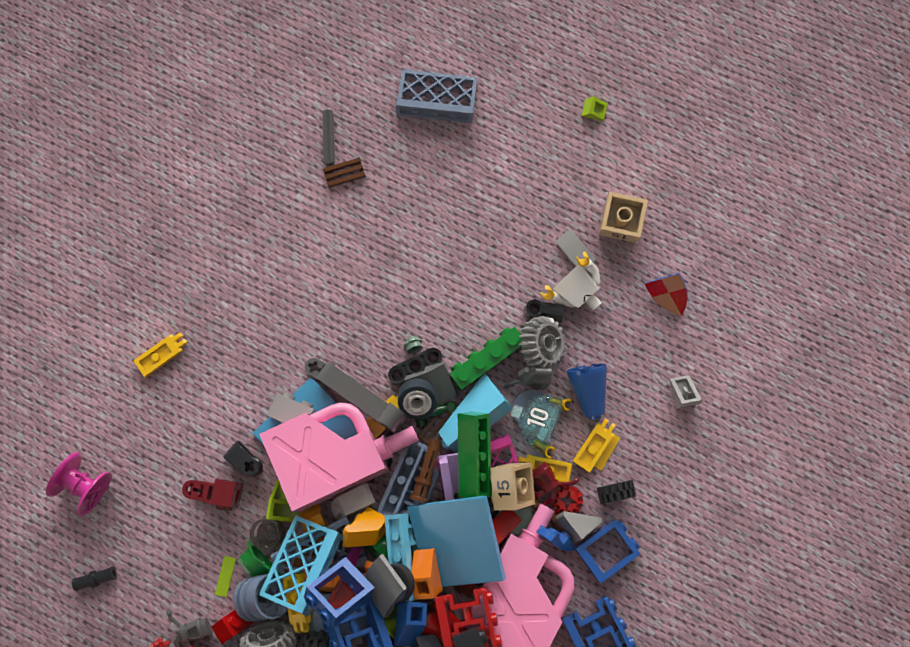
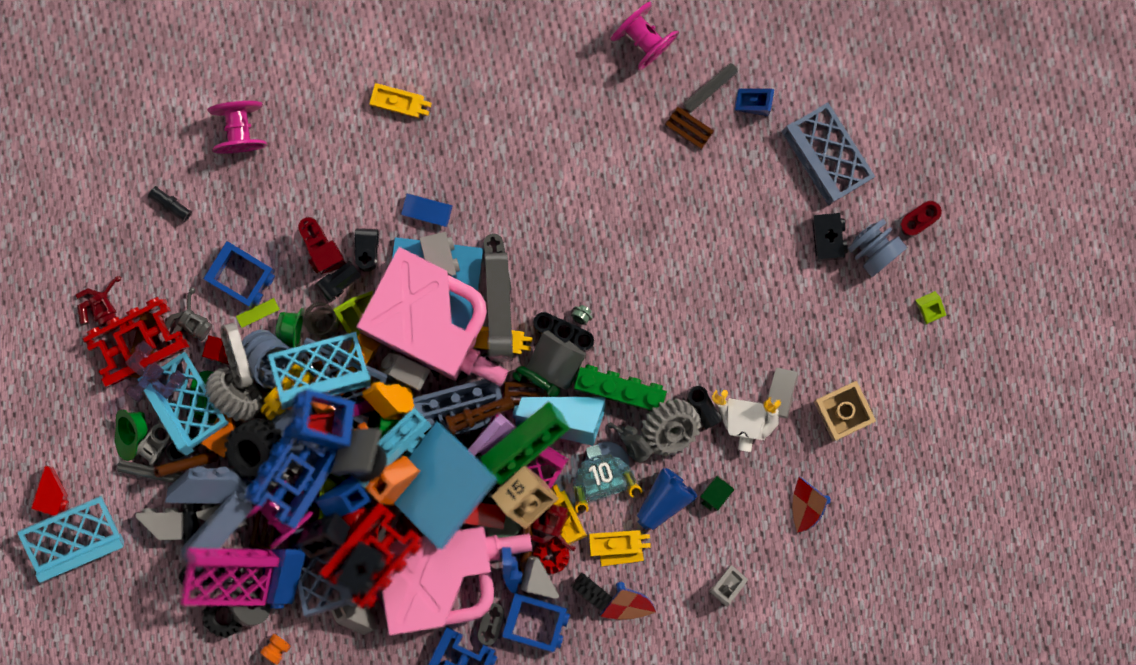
camera: 50 degrees right, 5 degrees up
wheel [398,378,437,420] -> none
none -> blue window [203,241,275,309]
none -> light grey beam [220,323,252,388]
none -> black piece [314,261,362,303]
none -> blue slope [401,193,453,227]
none -> dark grey beam [478,603,504,645]
none -> shield [600,582,656,620]
none -> dark pink piece [611,1,679,71]
none -> dark green brick [700,476,735,511]
none -> blue slope [735,89,774,116]
none -> black brick [811,213,848,262]
none -> sand blue wheel [847,219,908,277]
none -> dark red plate [900,201,942,236]

